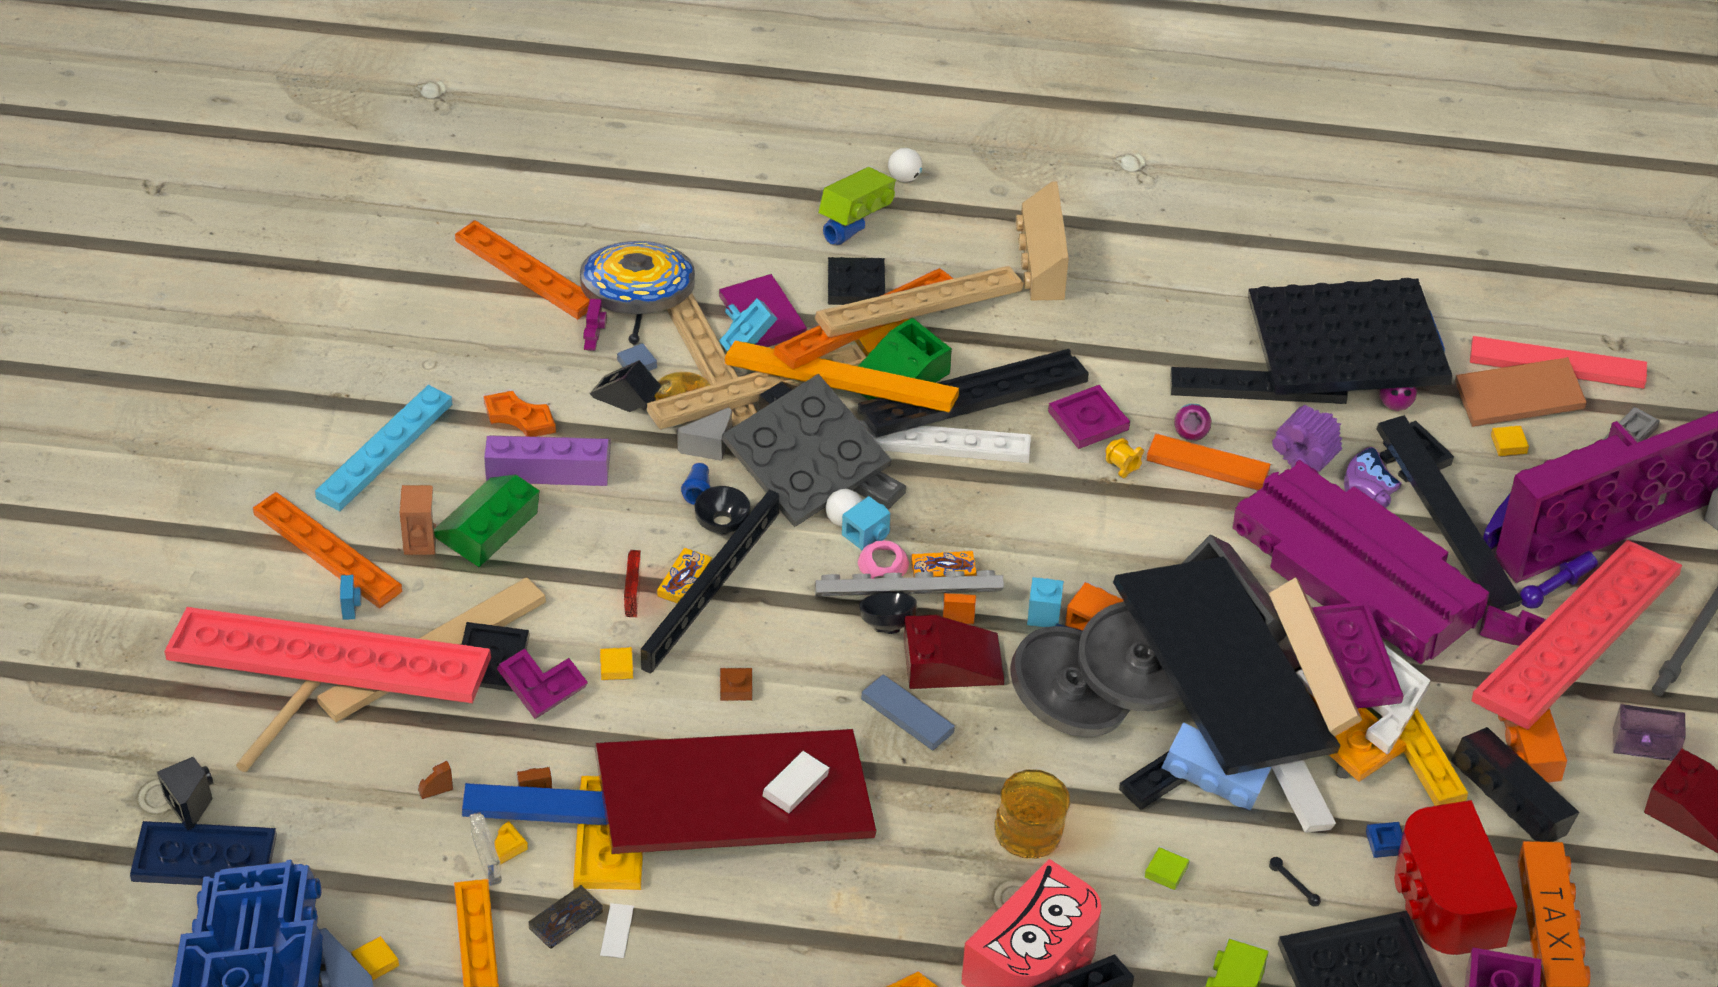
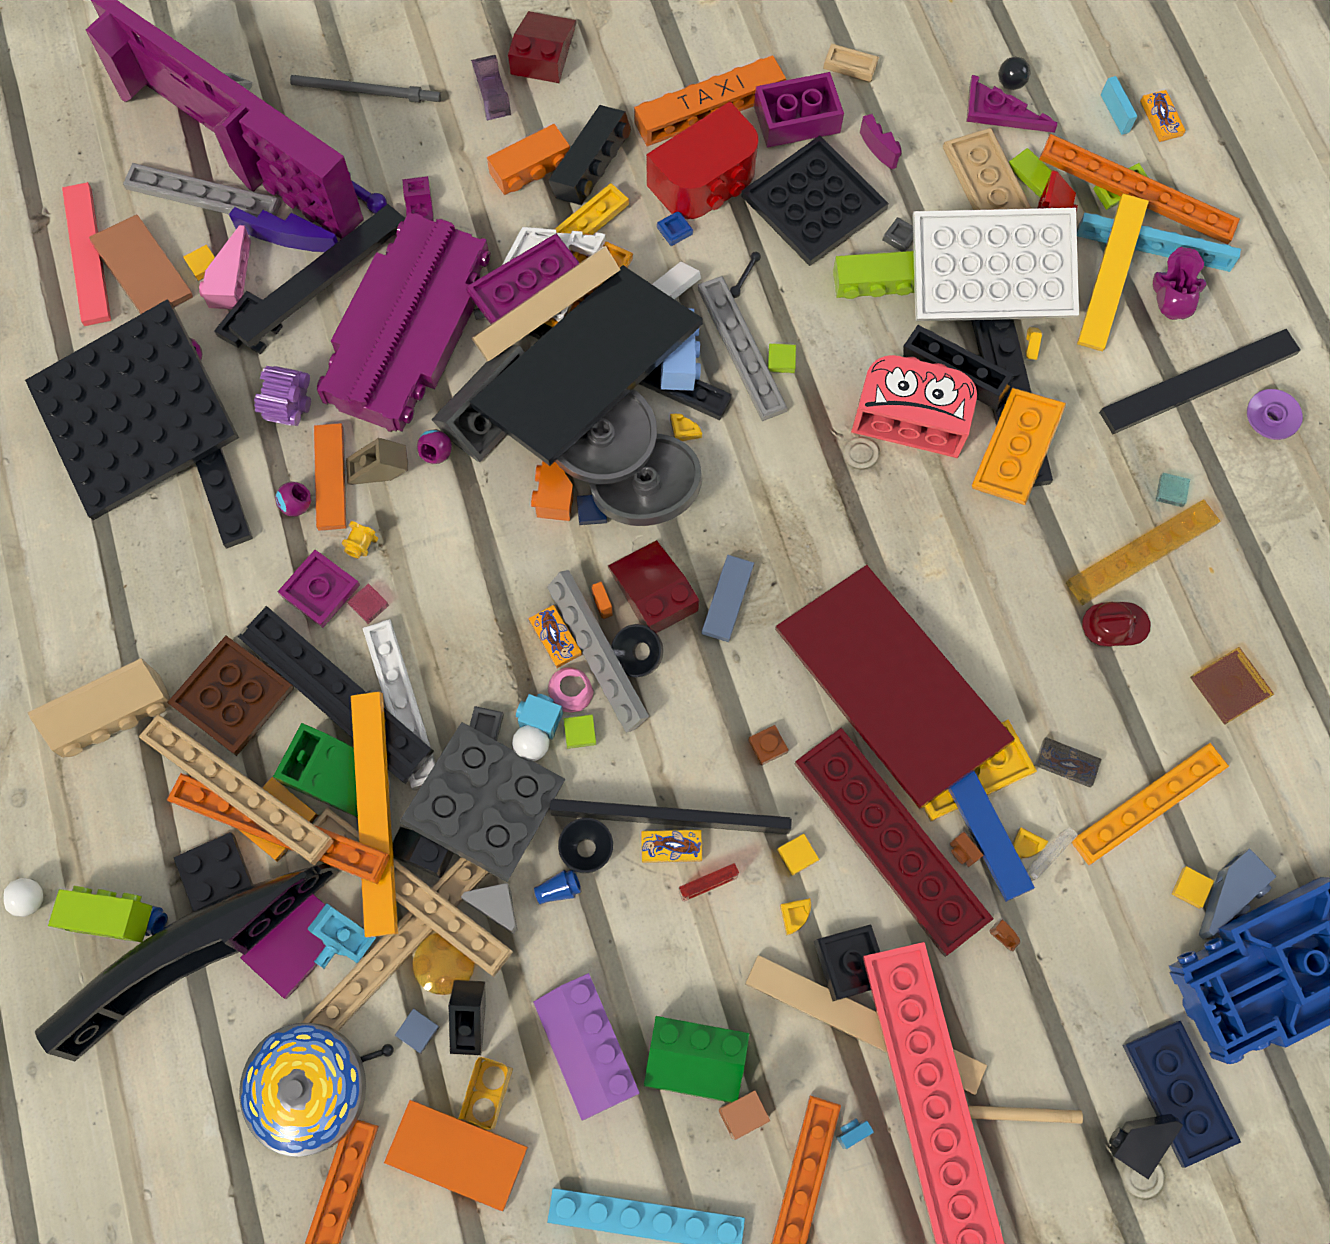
camera: 115 degrees left, 25 degrees up
orange tile [484,391,556,437] -> none
magenta plate [497,649,588,719] -> none
magenta plate [583,299,607,351] -> none
white sticker [600,903,634,958] -> none
white tile [763,751,829,813] -> none
clear yellow wheel [994,769,1070,859] -> none
medium azure brick [1027,577,1064,627] -> none
medium lavender arm [1344,447,1402,508] -> none
coral plate [1471,539,1682,730] -> none
none -> black slope [35,864,340,1062]
none -> reddish brown plate [167,635,294,756]
none -> bright pink slope [199,225,251,309]
none -> dark tan slope [346,437,408,485]
none -> clear pink tile [347,583,389,624]
none -> orange tile [384,1100,528,1212]
none -> magenta piece [417,429,452,464]
none -> yellow piece [458,1057,513,1130]
none -> lime tile [564,714,596,749]
none -> yellow tile [670,414,702,441]
none -> light grey tile [698,276,787,421]
none -> yellow tile [780,898,811,936]
none -> dark red plate [794,727,994,957]

